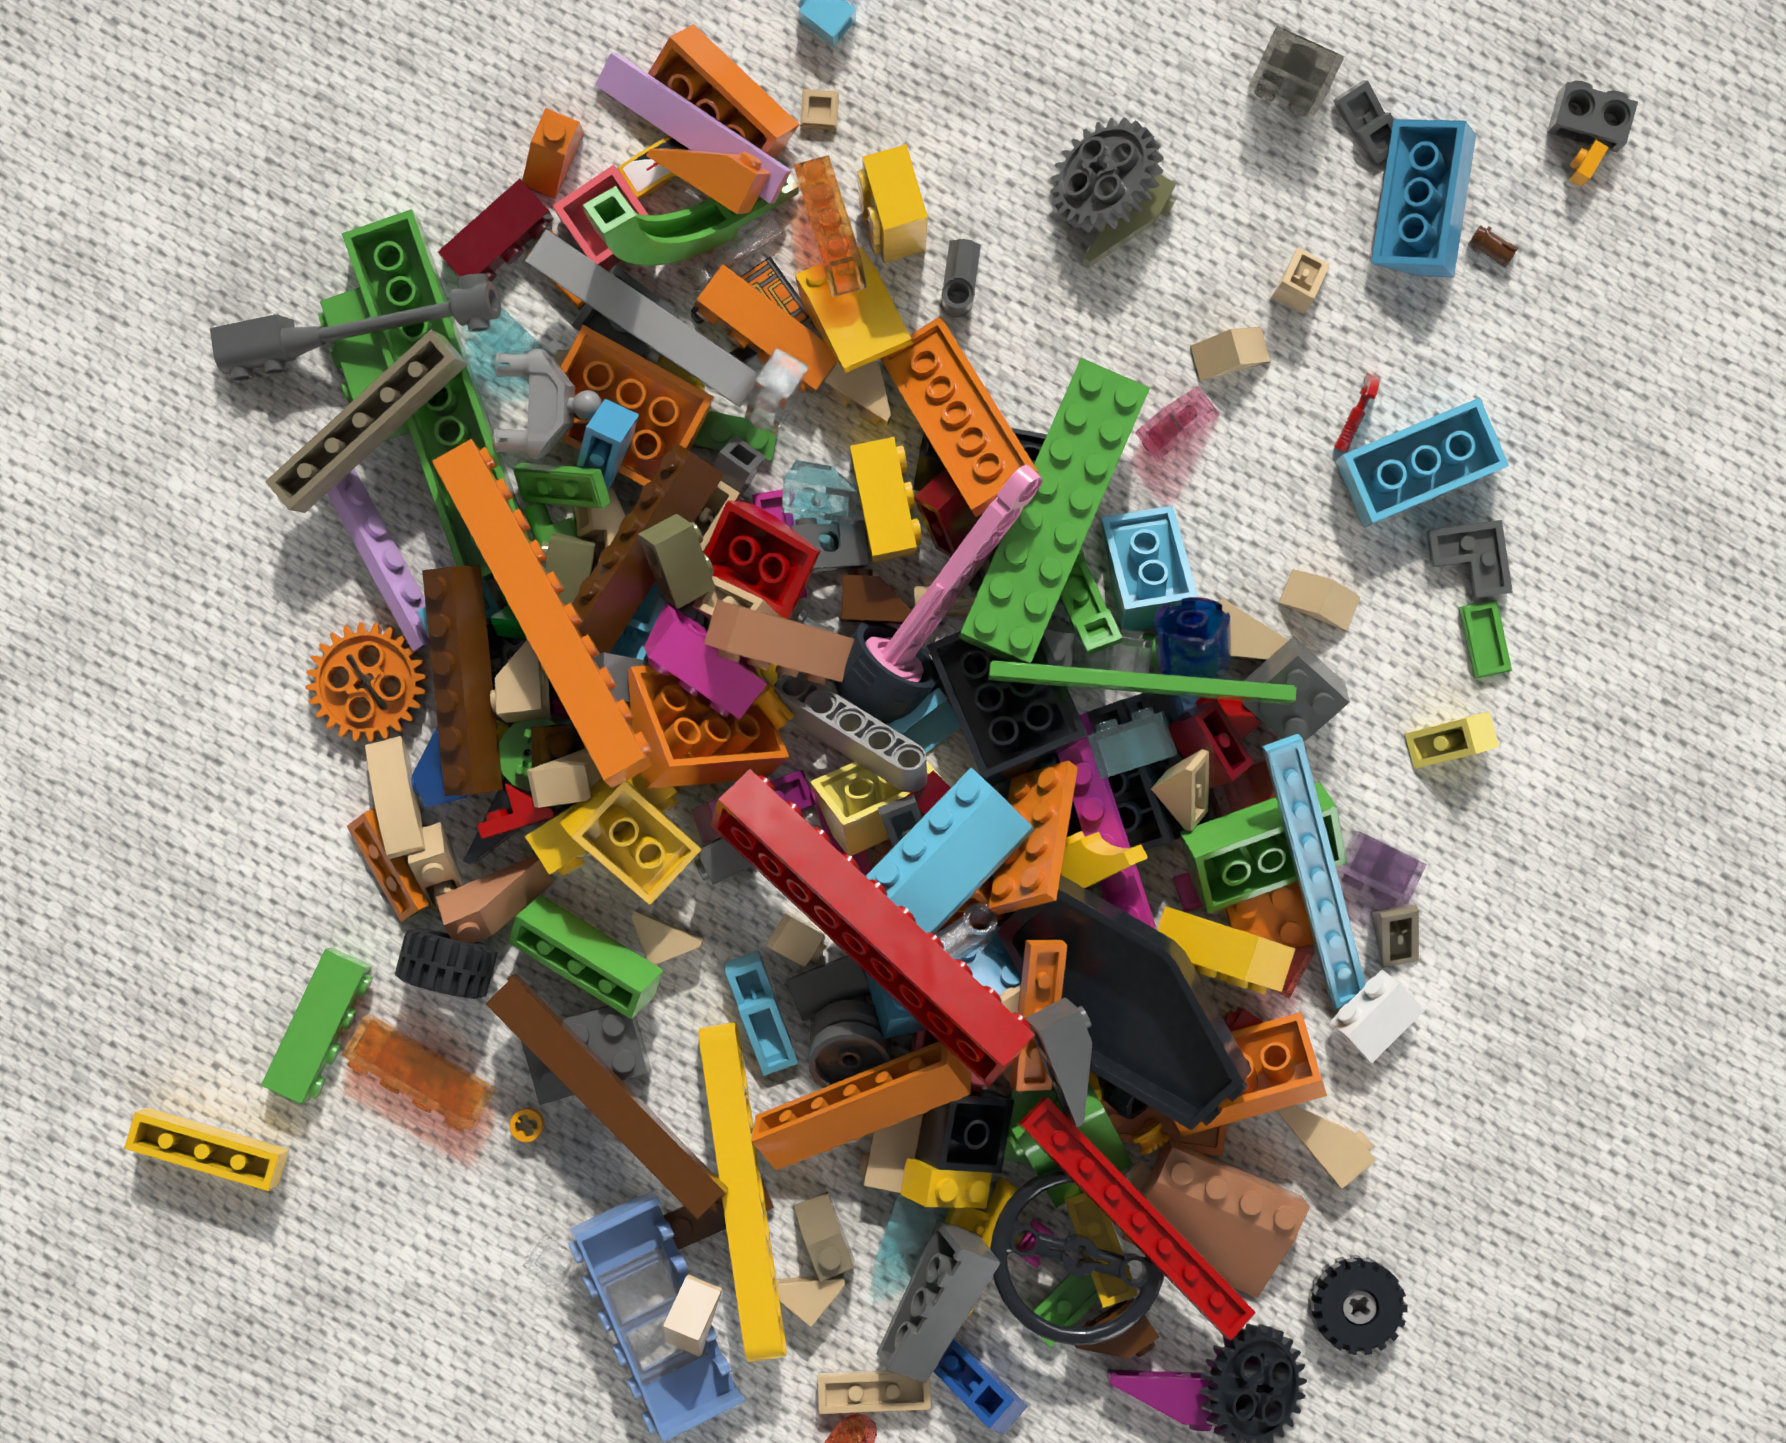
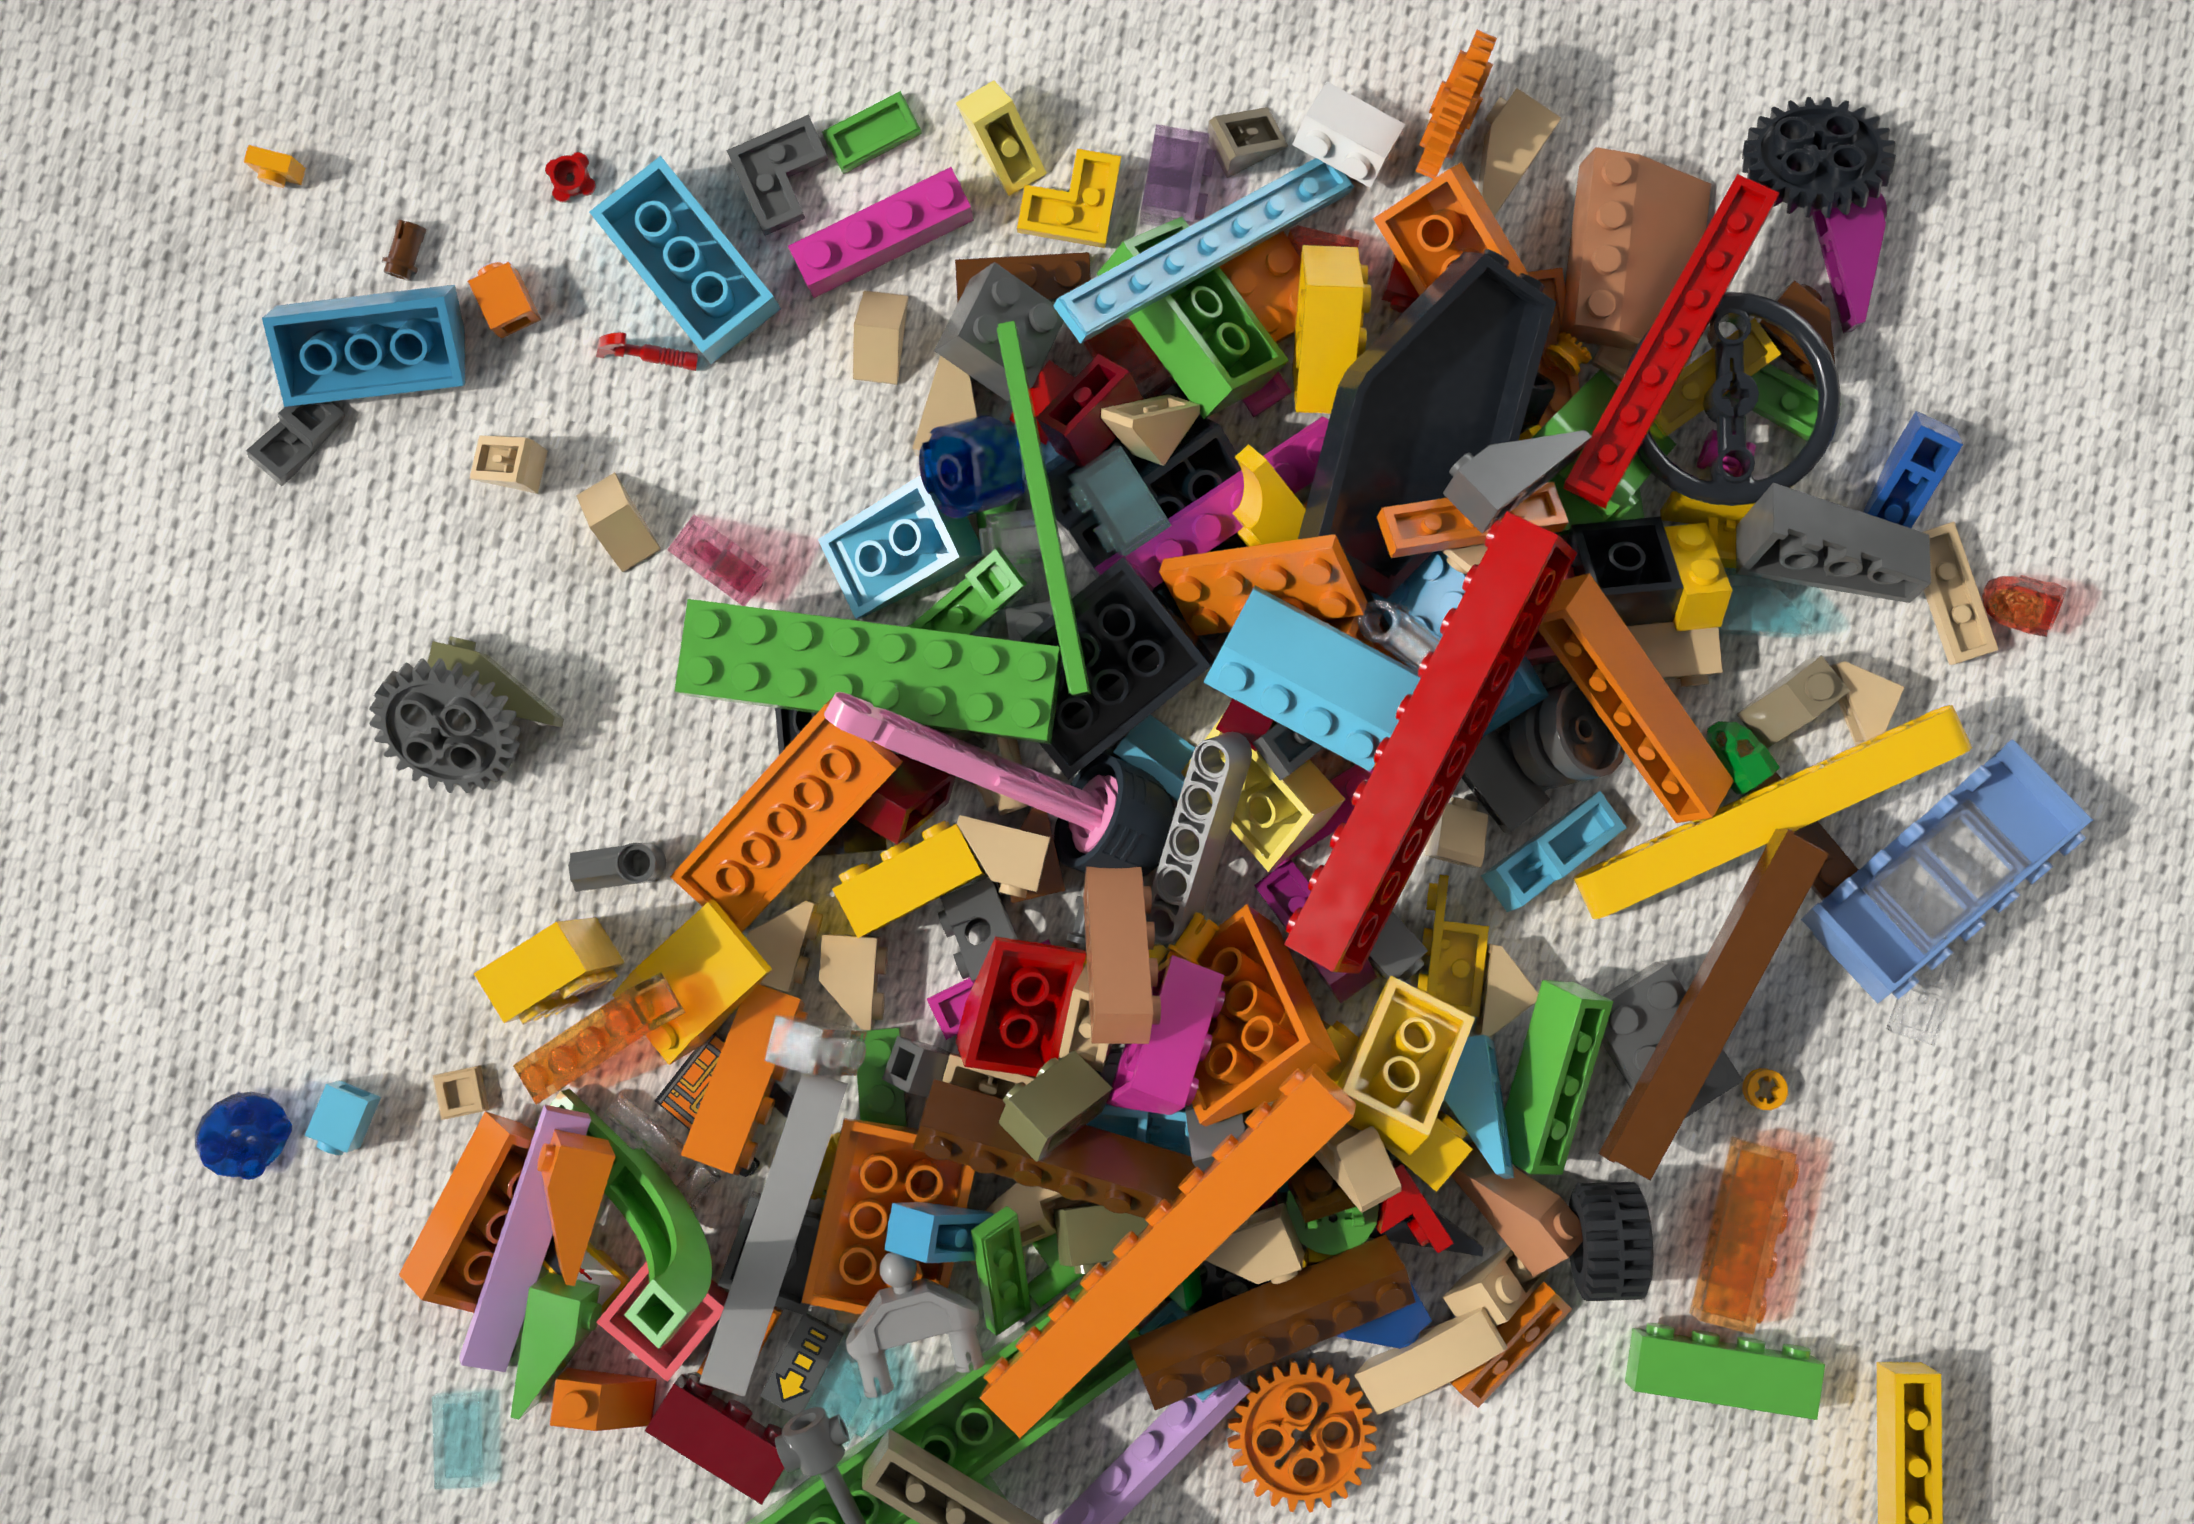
camera: 100 degrees left, 0 degrees up
slope [663,1275,723,1357] -> none
clear light blue slope [782,460,857,525] -> none
clear smoke brick [1248,25,1345,117] -> none
black bush [1308,1255,1408,1355] -> none
dark grey brick [1547,80,1638,153] -> none
none -> clear light blue tile [432,1392,484,1489]
none -> orange brick [468,262,541,339]
none -> bright green slope [510,1272,602,1420]
none -> red plate [545,152,596,203]
none -> dark grey tile [760,1313,845,1415]
none -> dark pink brick [788,167,974,298]
none -> tan slope [819,933,888,1030]
none -> reddish brown plate [955,252,1091,304]
none -> tan slope [957,815,1051,898]
none -> yellow plate [1017,148,1121,248]
none -> orange gear [1415,29,1497,179]
none -> yellow bracket [1417,874,1489,1017]
none -> medium azure slope [1444,1035,1514,1179]
none -> green rock [1706,721,1780,795]

